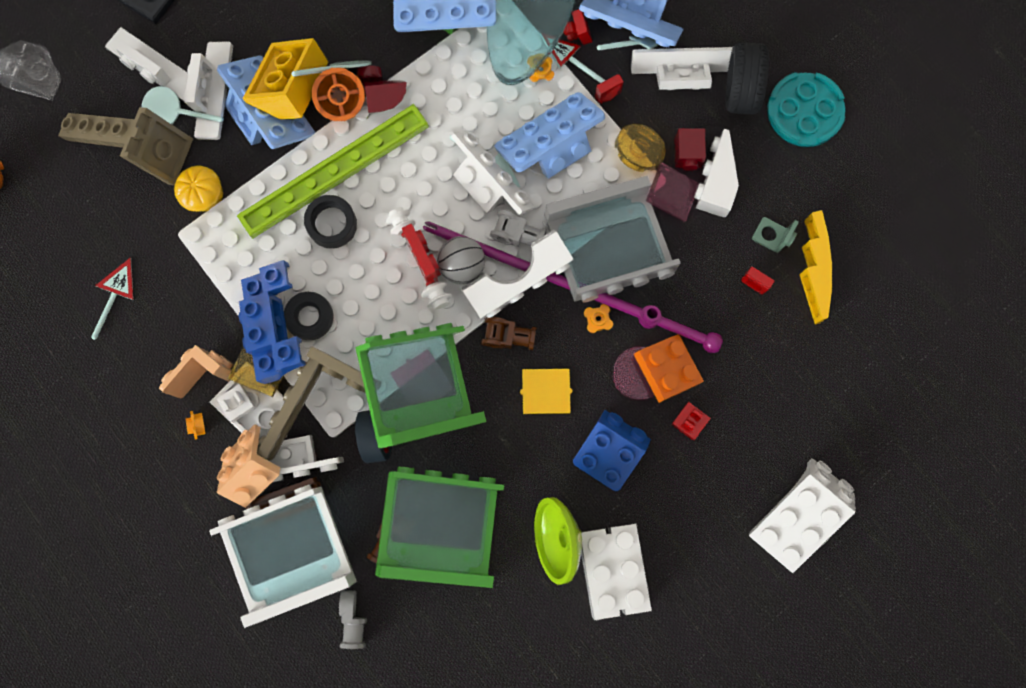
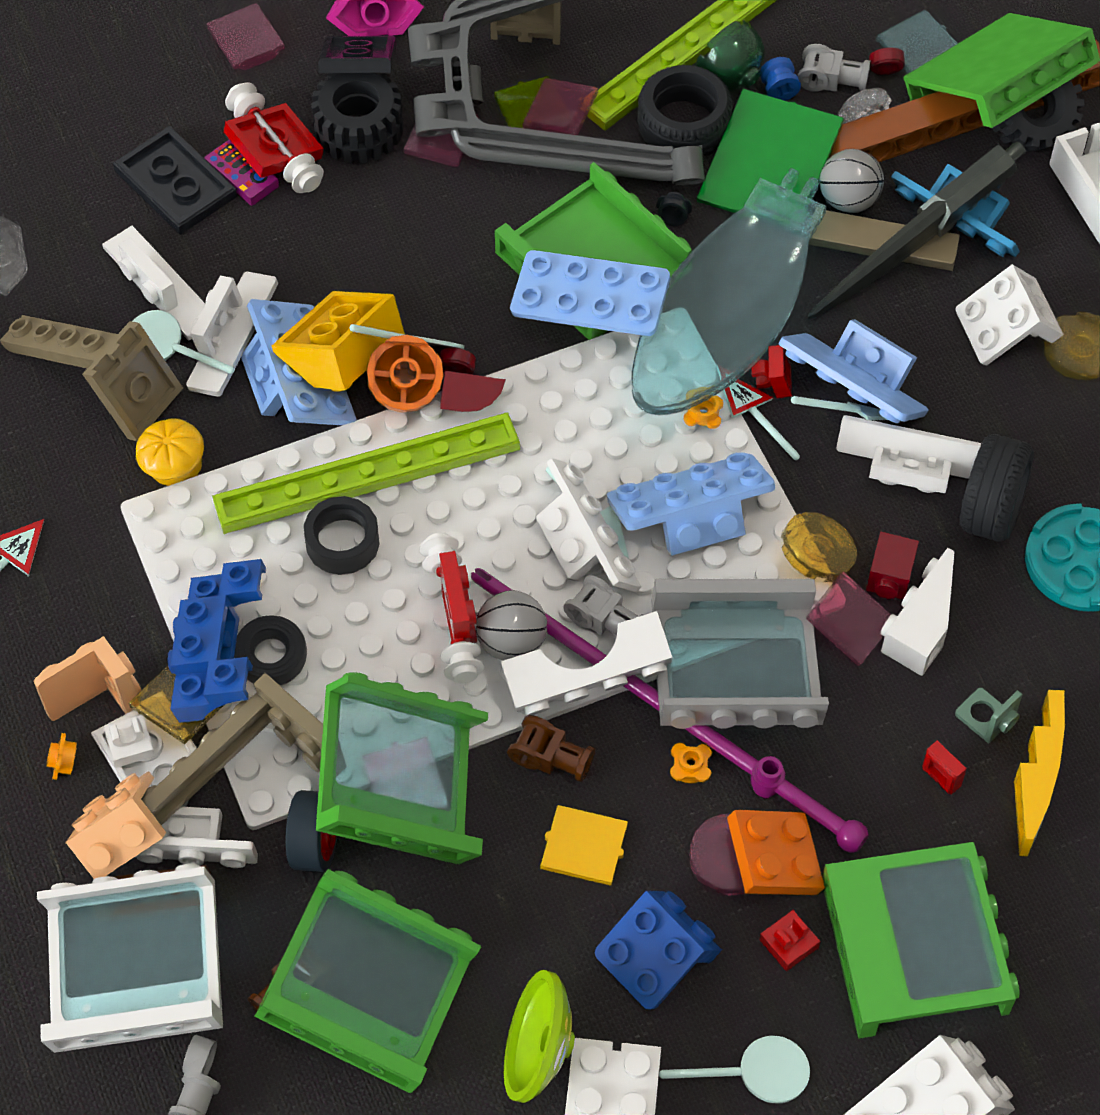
camera: 15 degrees right, 20 degrees down
red tile [595,75,624,104] -> none
none -> light aqua piece [659,1036,810,1103]
none -> panel [823,842,1019,1039]

